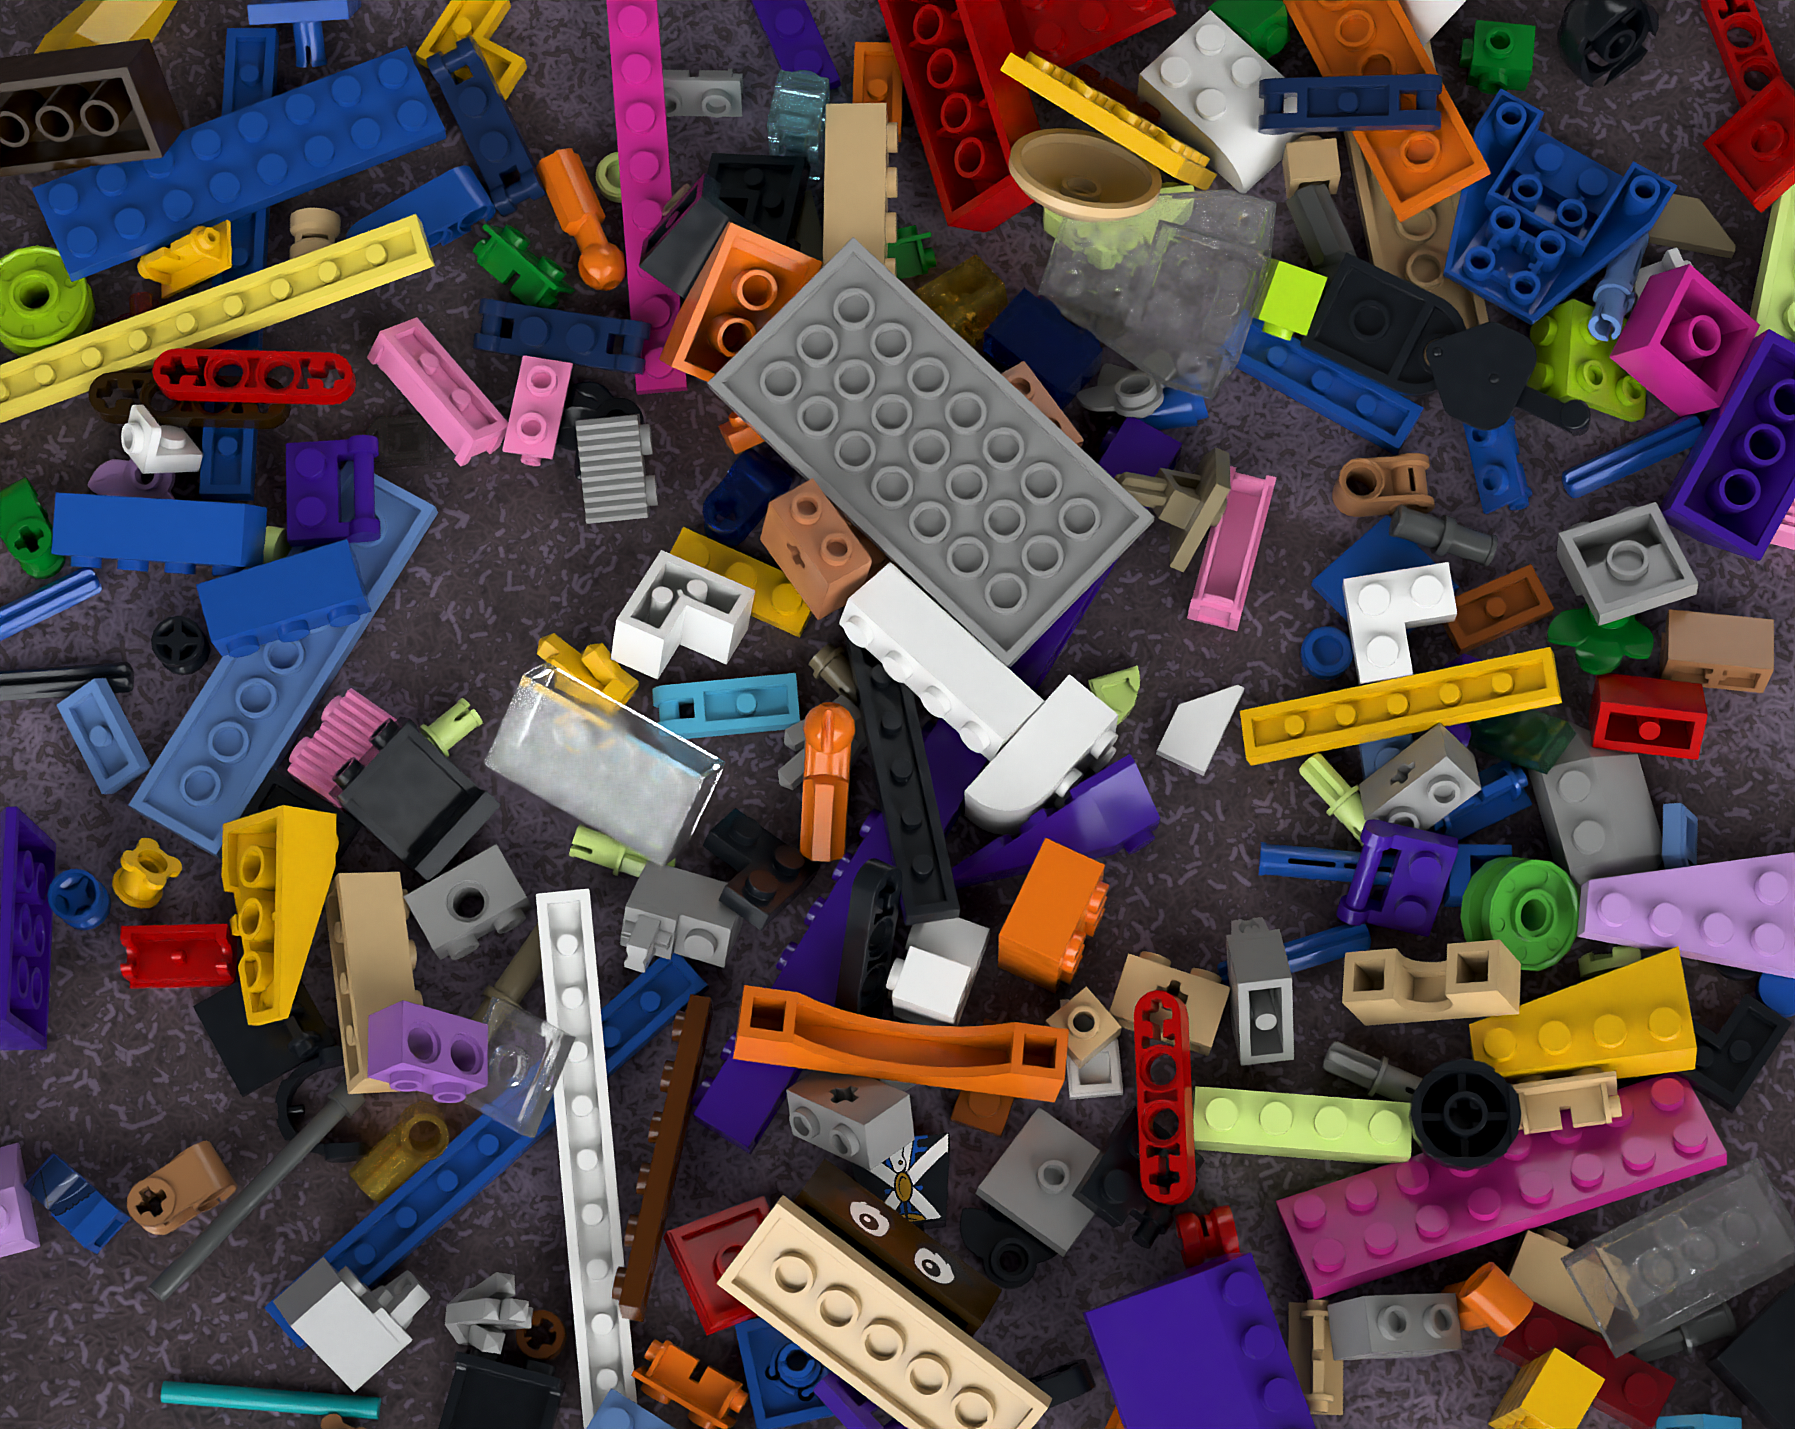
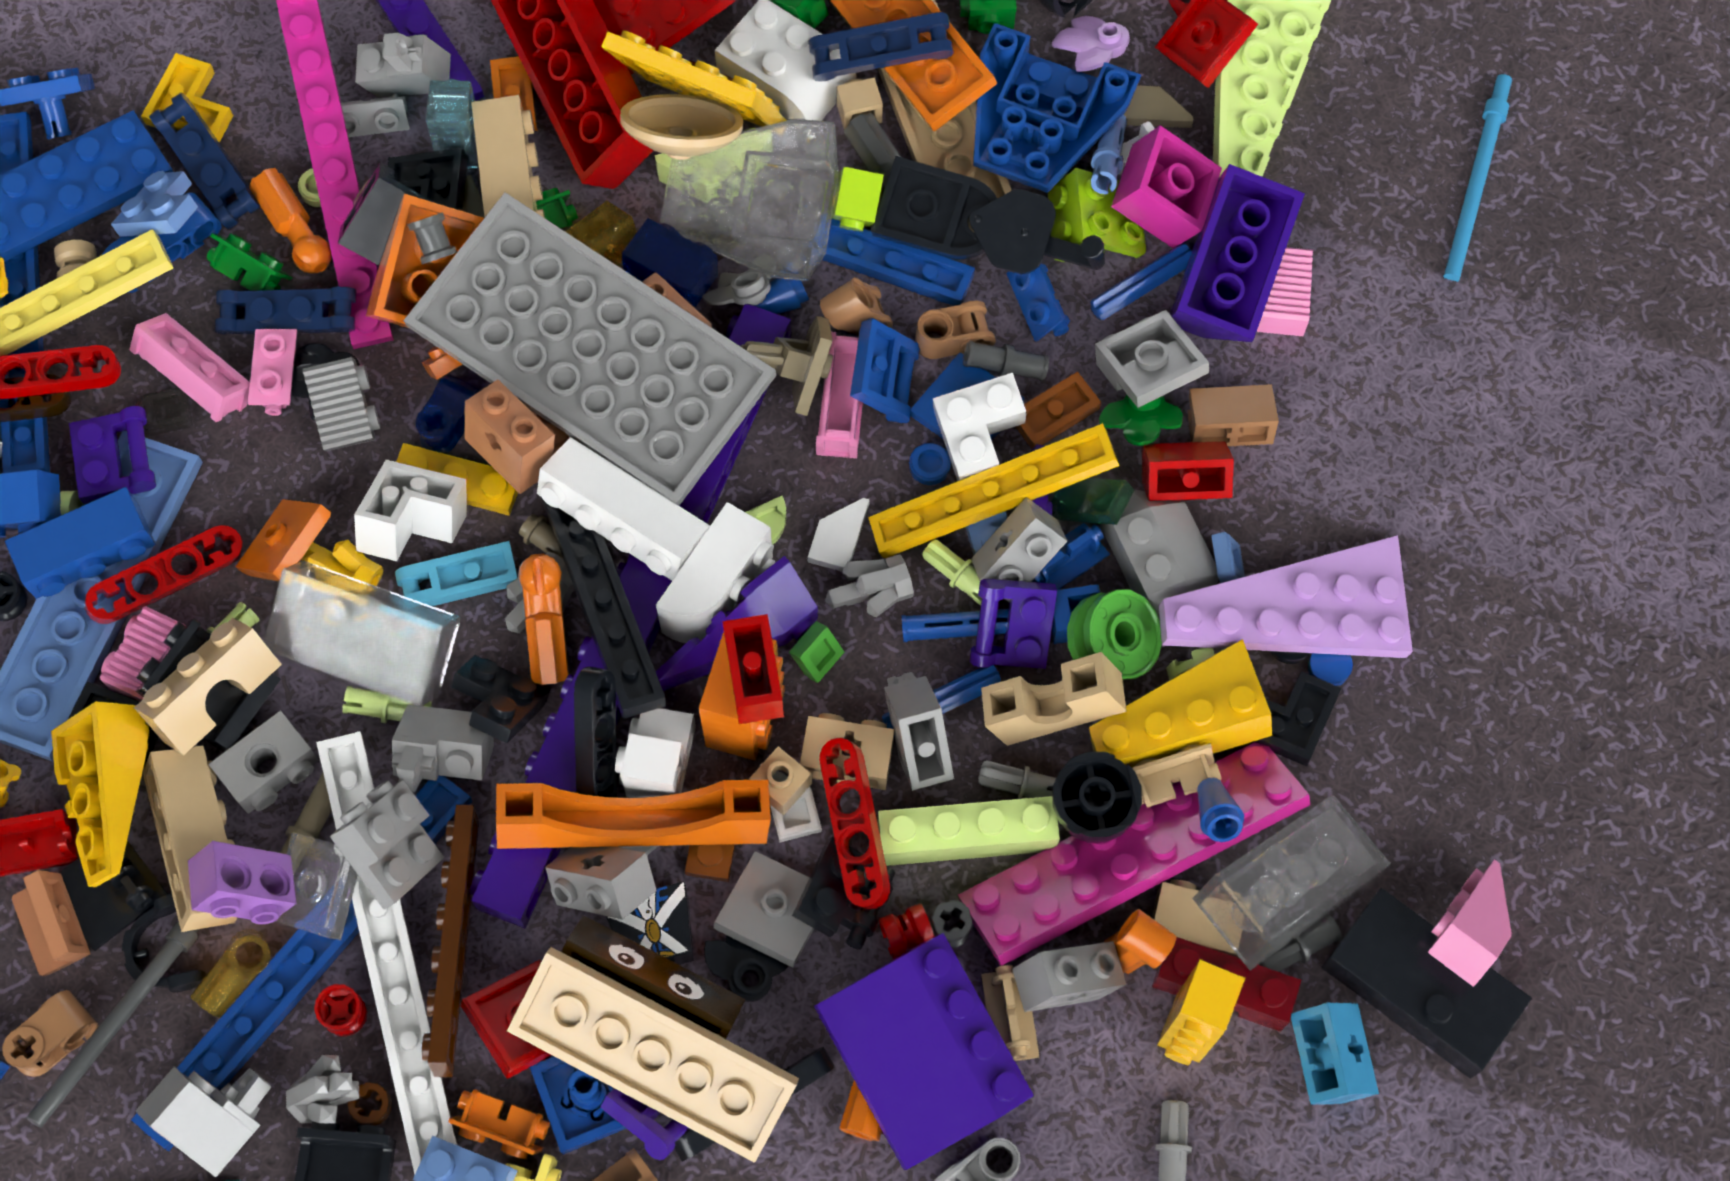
camera: 15 degrees left, 5 degrees down
none -> nougat panel [12,870,91,976]
none -> red beam [85,525,242,624]
none -> medium blue plate [111,171,198,237]
none -> tan arch [134,618,282,756]
none -> orange plate [235,499,331,582]
none -> red wheel [314,984,368,1037]
none -> light grey plate [330,780,445,909]
none -> light grey hinge [355,33,451,97]
none -> dark grey bush [407,212,457,264]
none -> red brick [722,614,784,724]
none -> bright green plate [789,621,844,683]
none -> medium nougat piece [820,277,893,336]
none -> light grey rock [825,554,914,617]
none -> blue plate [850,318,920,423]
none -> dark grey bush [931,900,972,948]
none -> lavender plate [1052,16,1130,72]
none -> blue cone [1197,778,1244,842]

